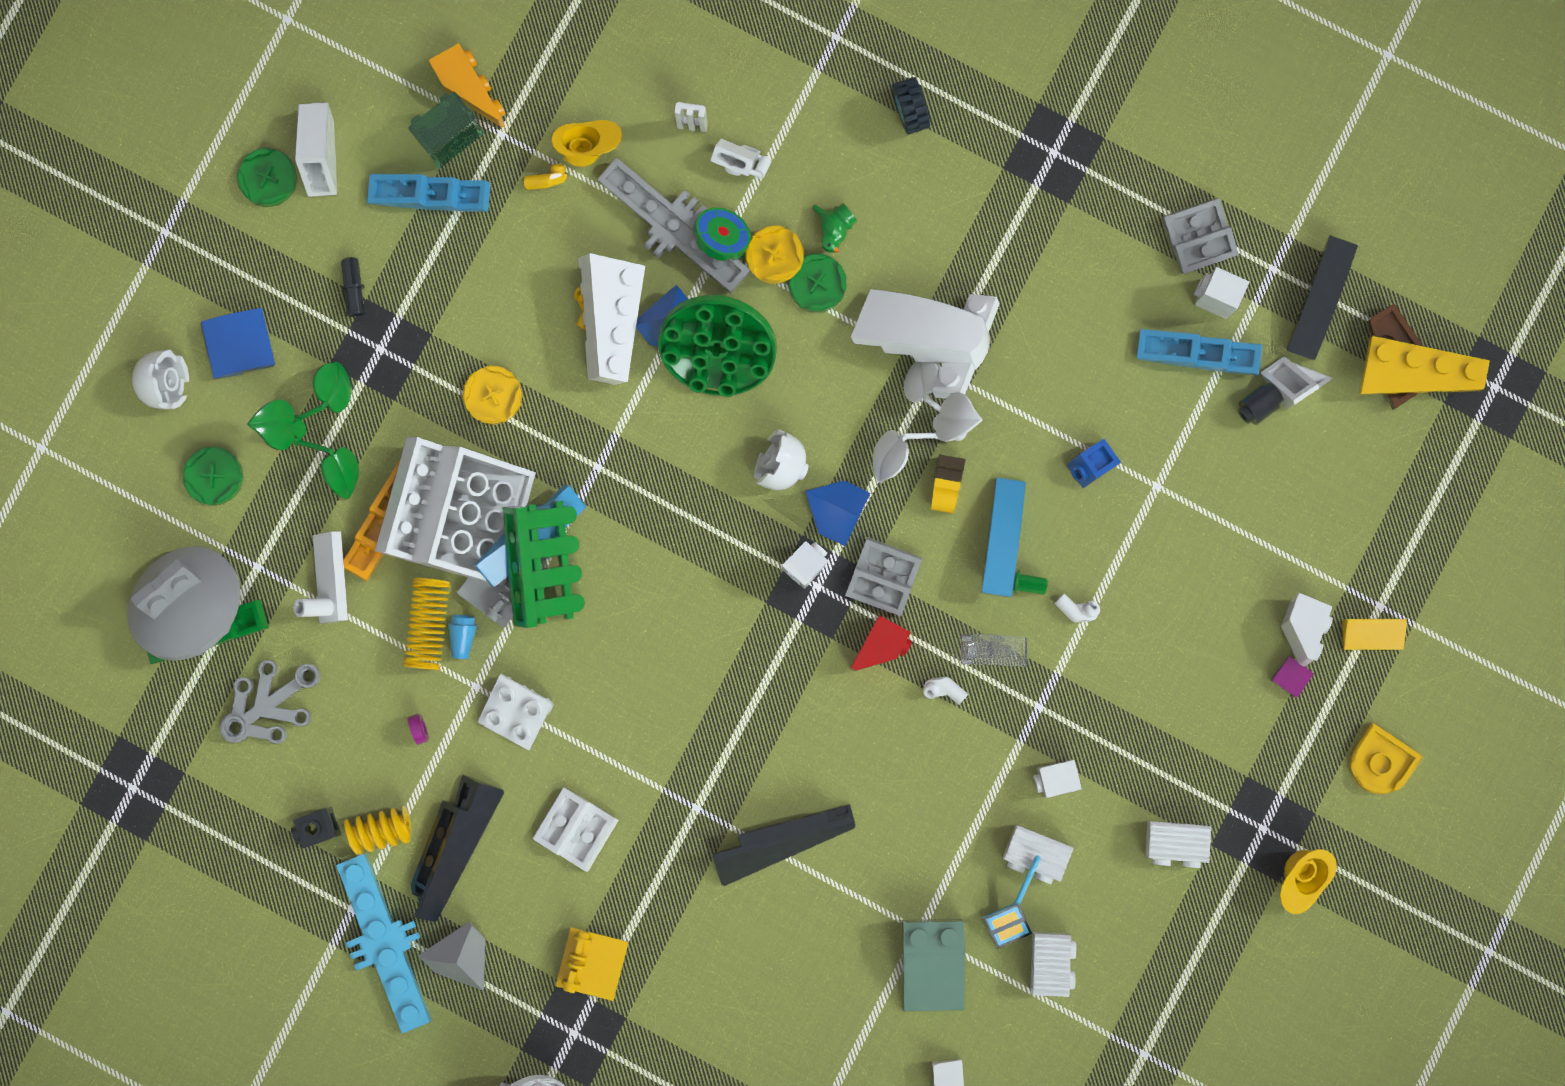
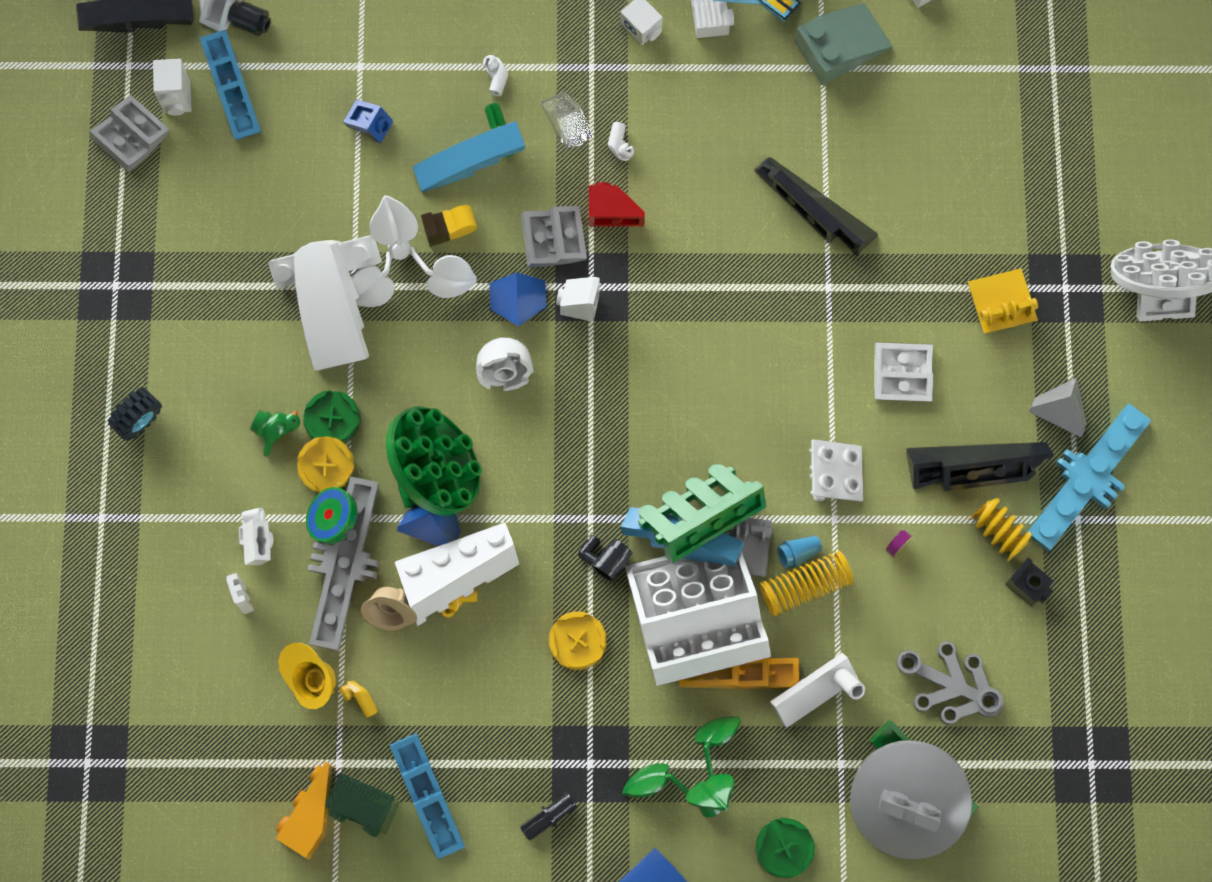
camera: 125 degrees left, 10 degrees down
none -> tan piece [361,587,417,631]
none -> black piece [578,535,633,583]

